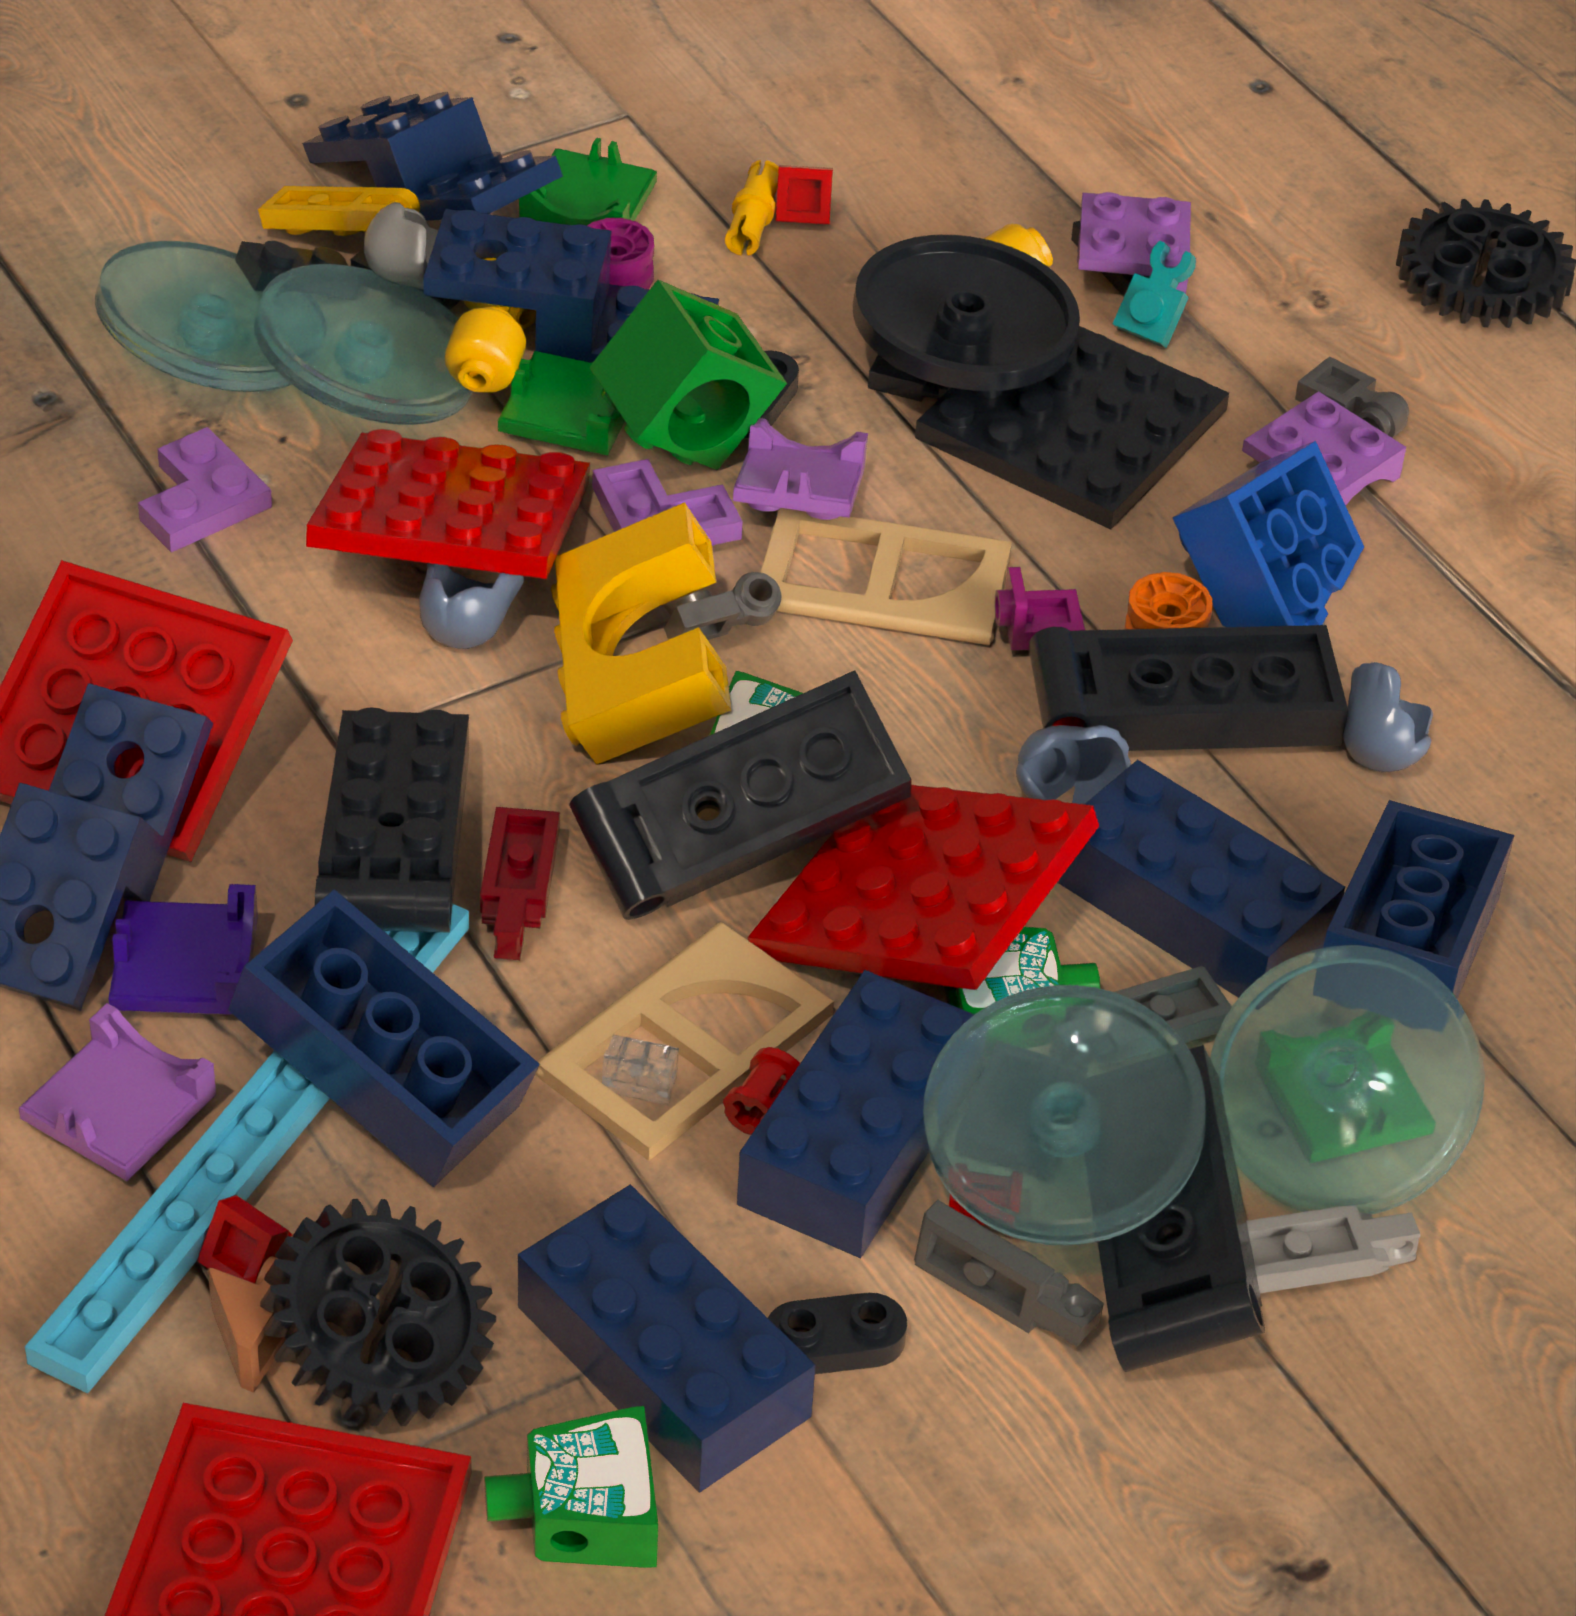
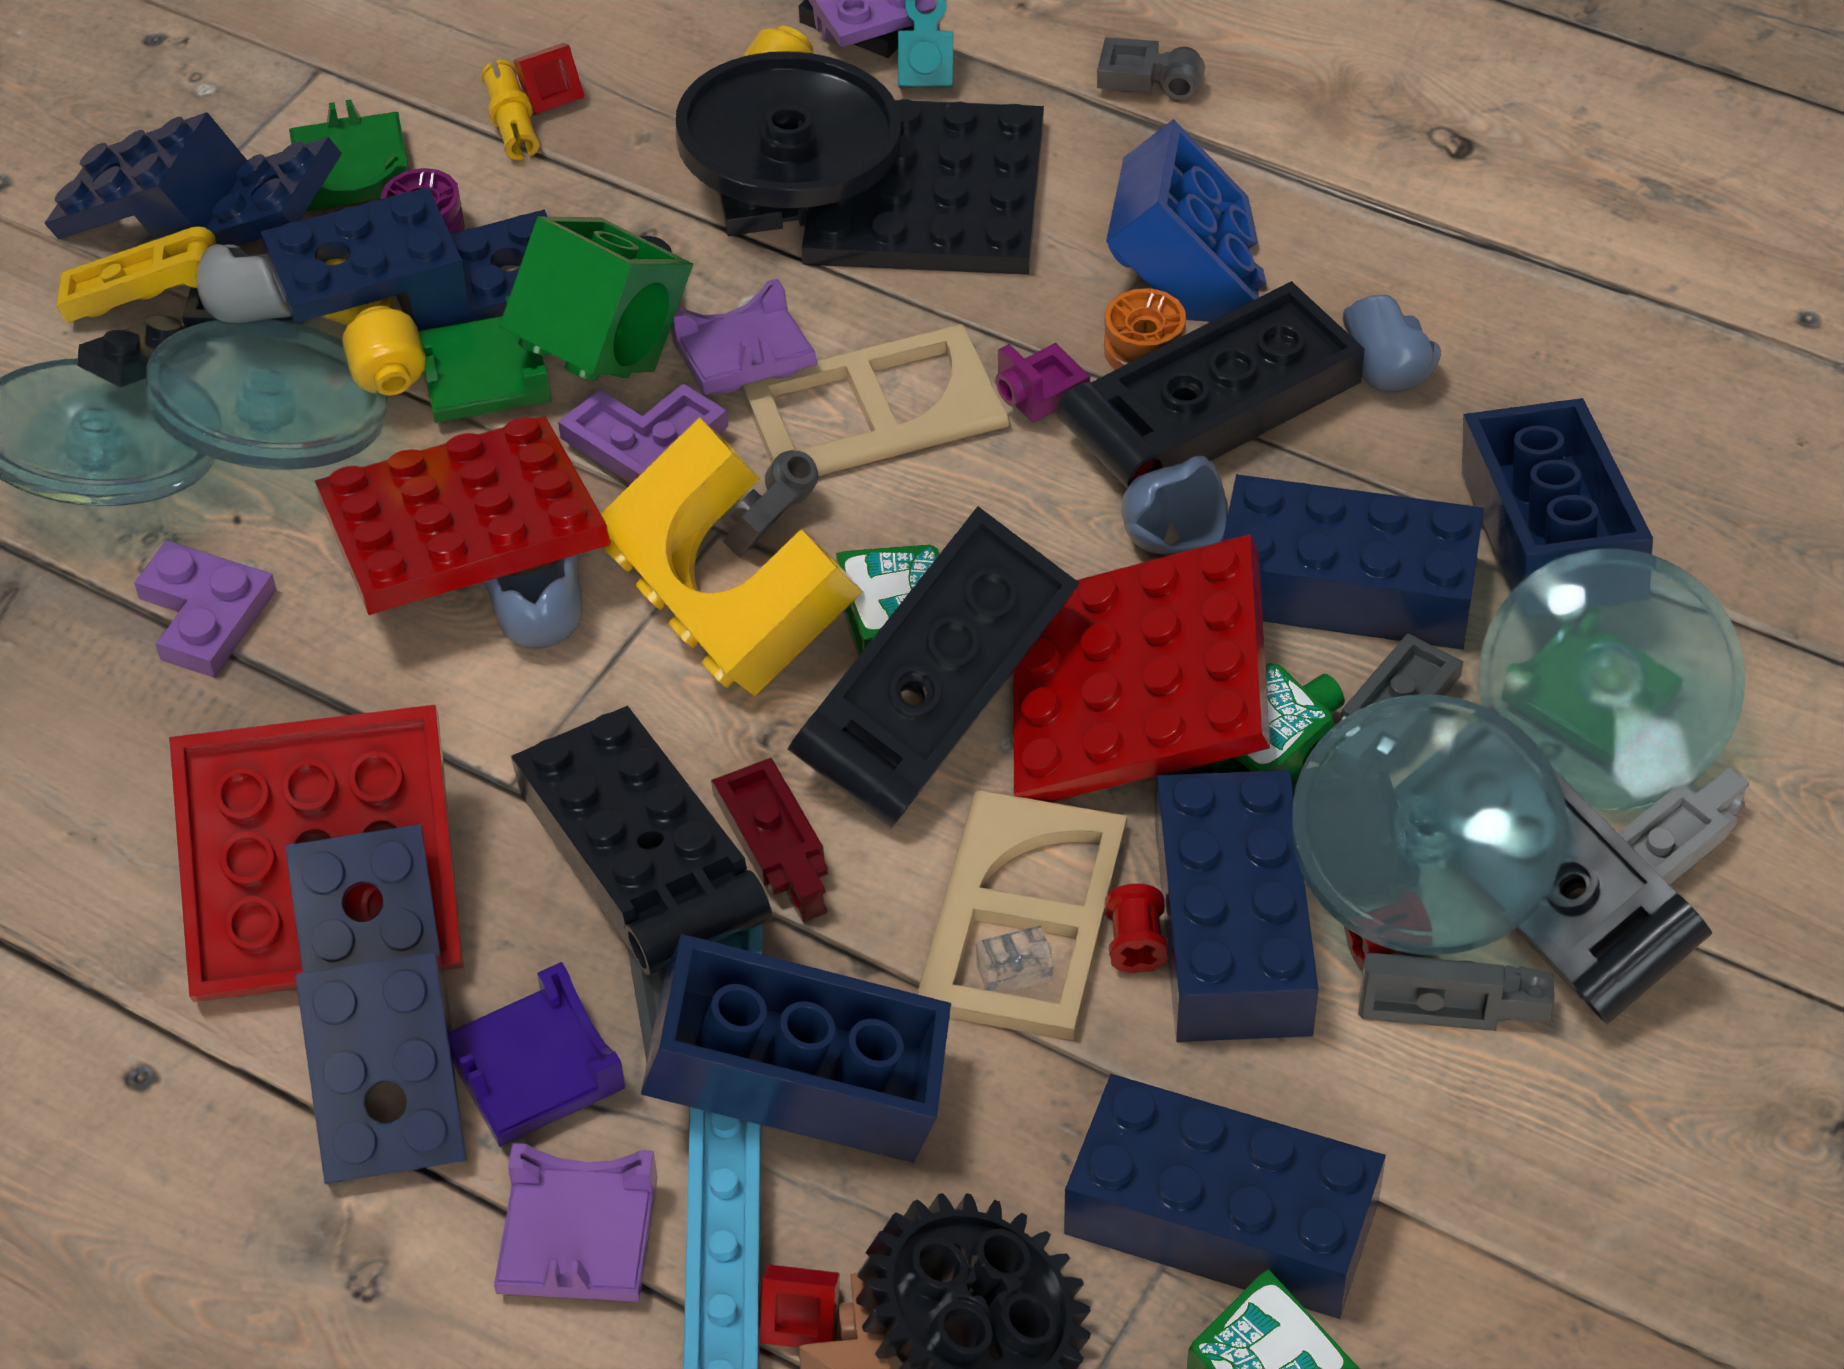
camera: 25 degrees left, 5 degrees up
black plate [768,1293,907,1374] -> none
medium lavender piece [1242,391,1406,505] -> none

